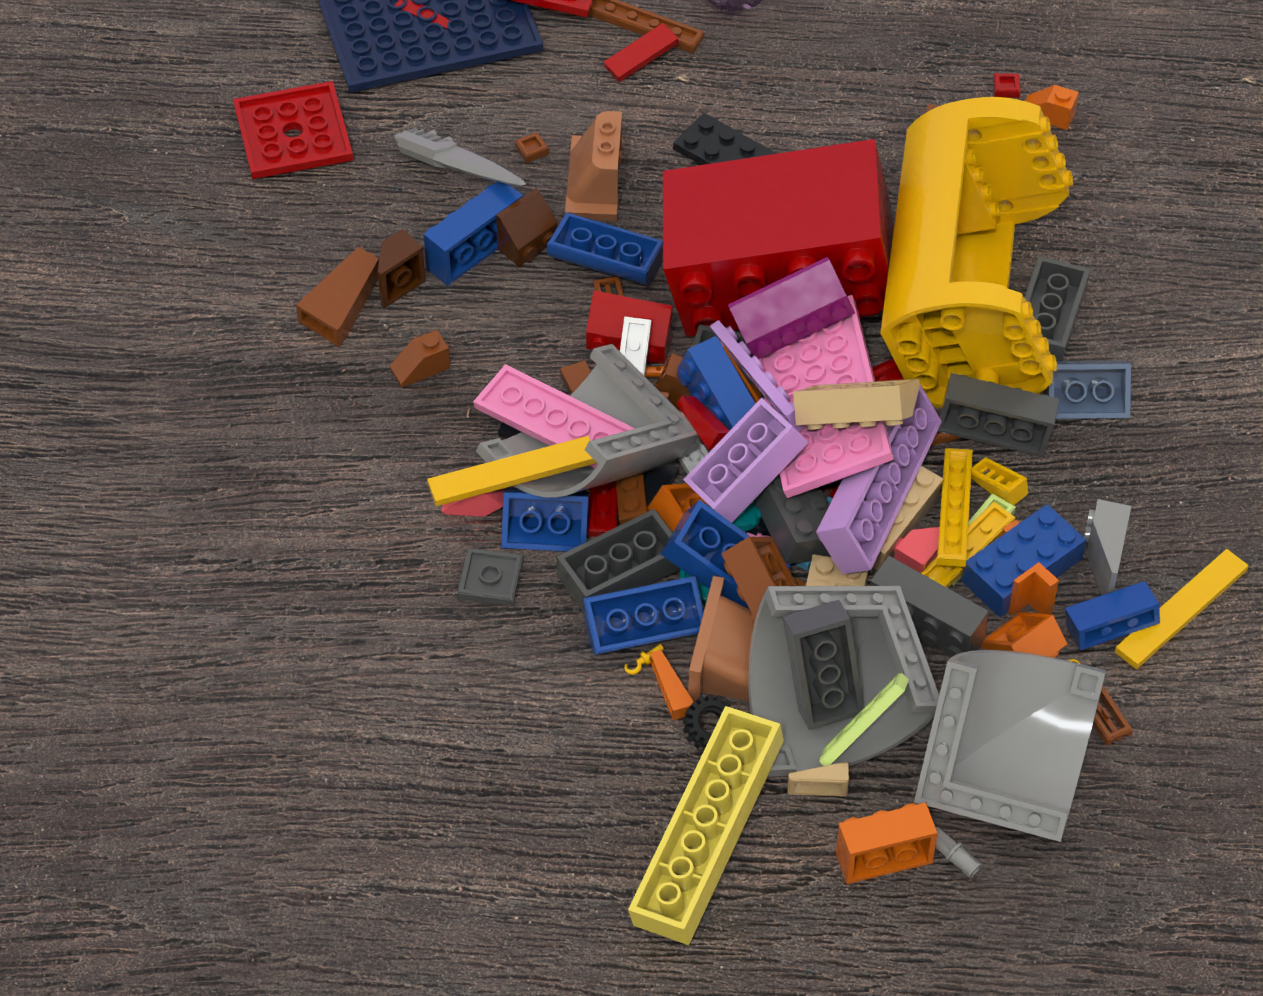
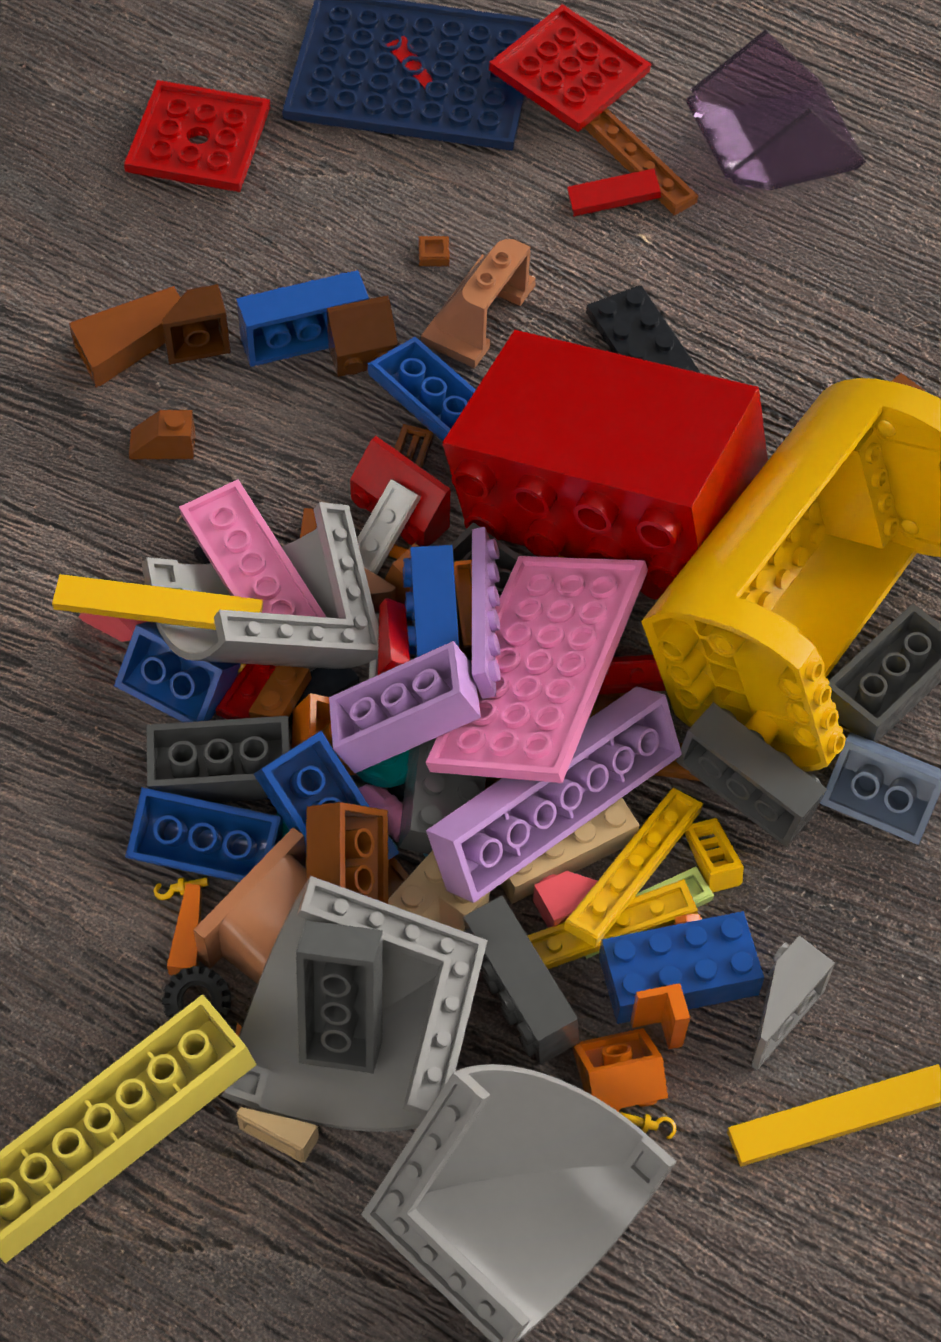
camera: 25 degrees right, 5 degrees up
light grey piece [395,128,526,186] -> none
dark grey tile [457,547,523,606] -> none
magenta slope [728,257,855,360] -> none
tan slope [793,379,920,430] -> none
yellowish green tile [819,673,909,766] -> none
orange brick [835,802,937,884] -> none
light grey axle [935,827,982,879] -> none
blue brick [1065,581,1160,650] -> none
dark orange tile [1093,686,1133,746] -> none

